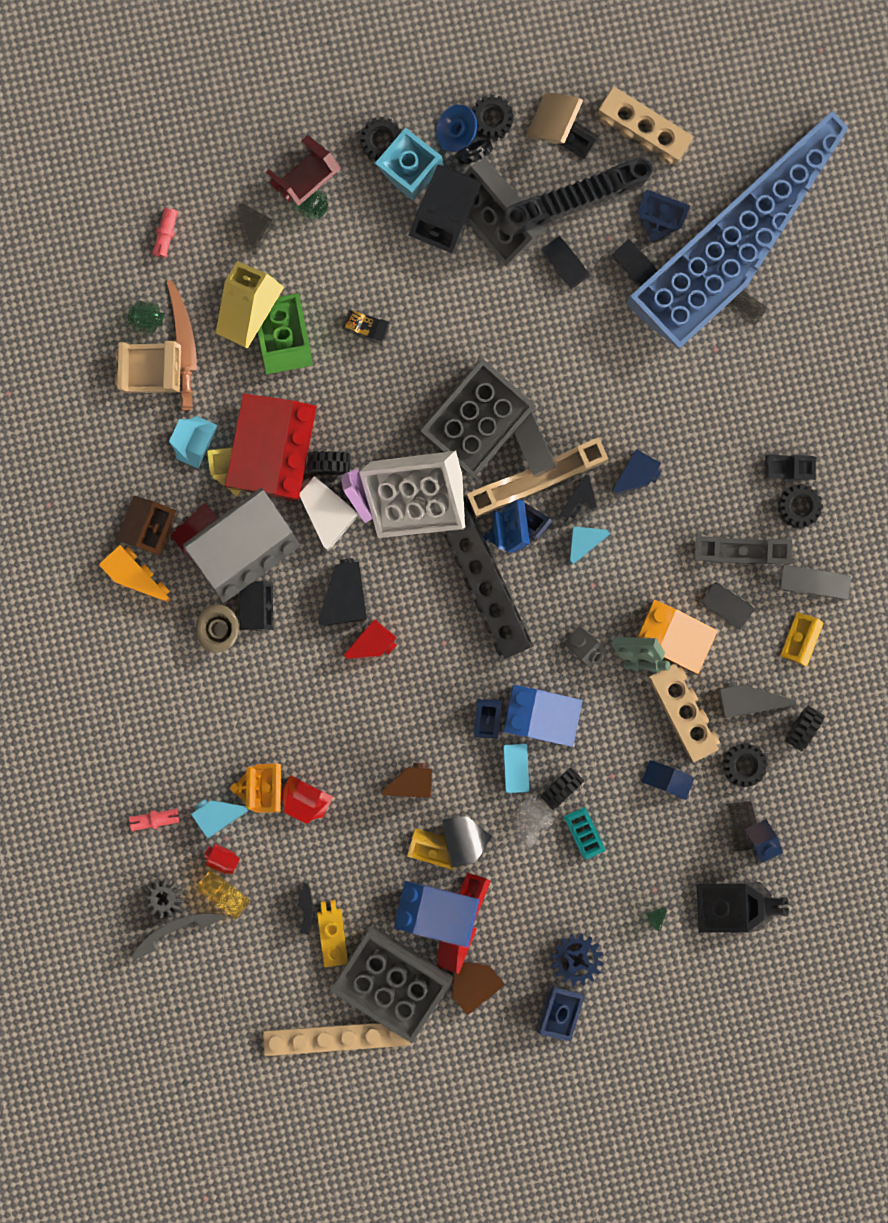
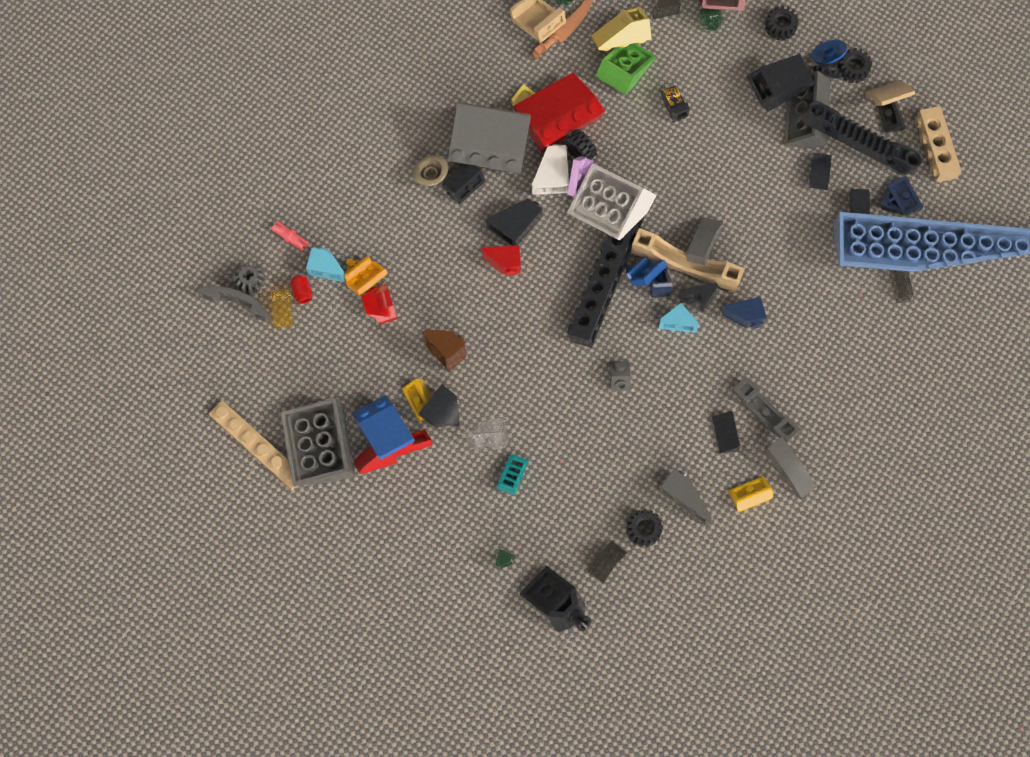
camera: 55 degrees right, 15 degrees down
light orange slope [99,545,171,603] -> none
reddish brown slope [116,495,179,557] -> none
medium azure slope [169,416,218,469] -> none
black slope [297,882,313,935] -> none
yellow hinge [317,900,348,968] -> none
medium azure slope [375,128,443,201] -> none
dark grey slope [417,358,536,478] -> none
reddish brown slope [451,962,505,1015] -> none
dark blue slope [474,699,502,739] -> none
slope [503,685,583,747] -> none
medium azure slope [503,744,529,793] -> none
dark blue slope [535,983,585,1041] -> none
black tyre [540,767,584,810] -> none
dark blue gear [551,933,604,986] -> none
sand green plate [611,637,670,673] -> none
slope [636,600,717,674] -> none
dark blue slope [641,760,694,800] -> none
tan brick [648,664,720,763] -> none
dark blue slope [745,819,783,865] -> none
black slope [764,454,816,480] -> none
black tyre [777,484,823,528] -> none
black tyre [785,705,825,752] -> none

